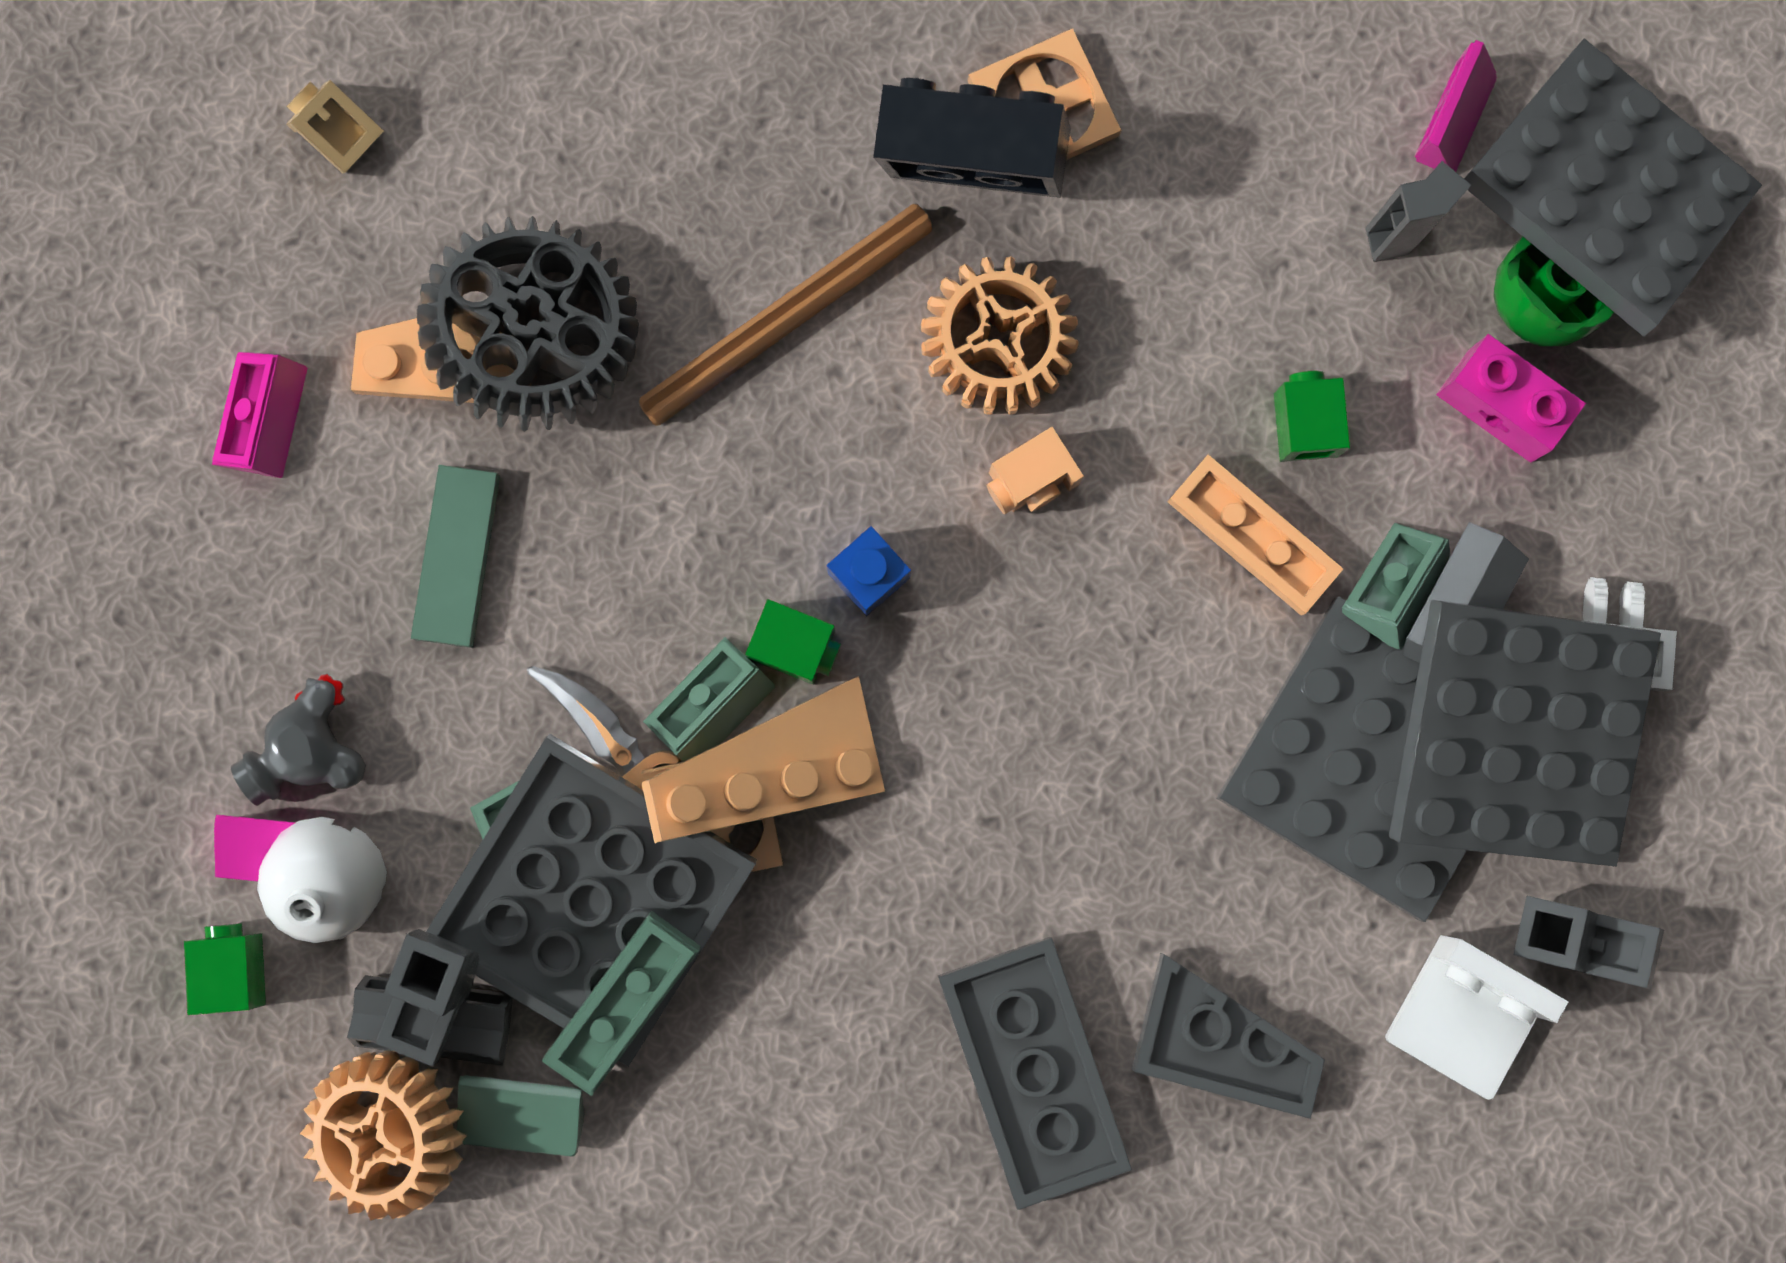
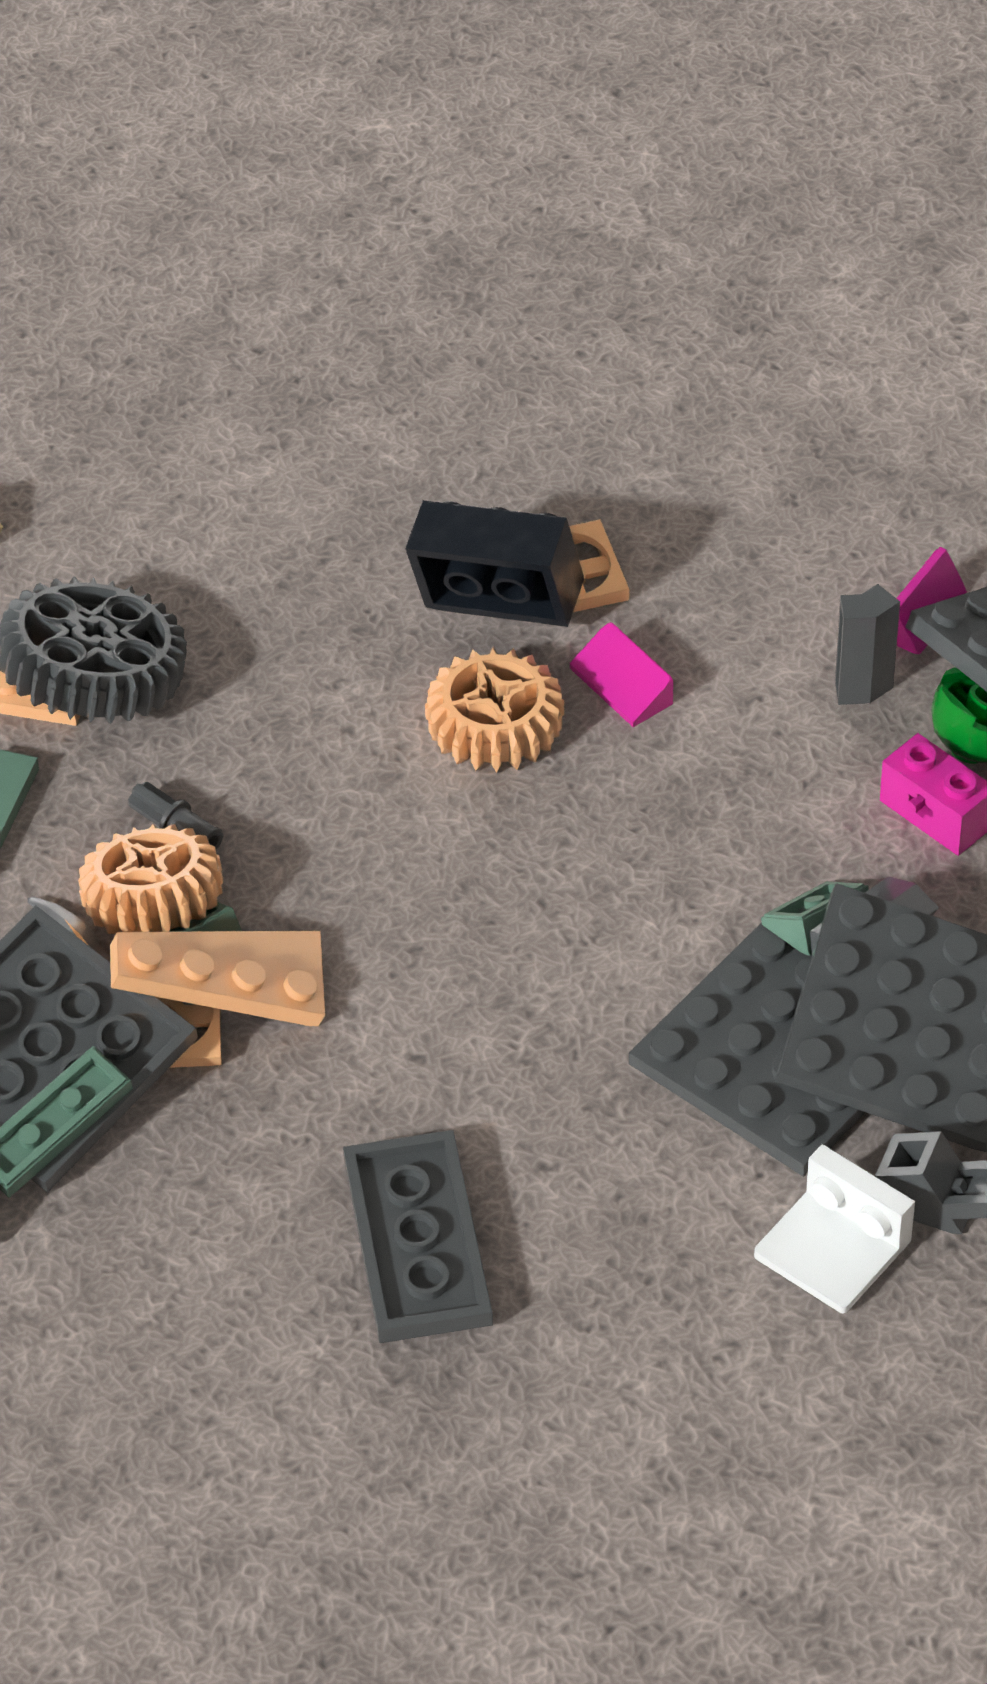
camera: 15 degrees right, 35 degrees down
medium nougat axle [639,204,932,426] -> none
green brick [745,599,841,685] -> none
blue brick [826,526,911,617] -> none
light nougat brick [986,427,1084,514] -> none
dark grey wing [1132,953,1325,1119] -> none
light nougat plate [1167,454,1343,616] -> none
green brick [1274,371,1350,462] -> none
none -> light nougat gear [78,824,223,934]
none -> dark grey axle [128,782,223,850]
none -> dark pink slope [570,622,673,727]

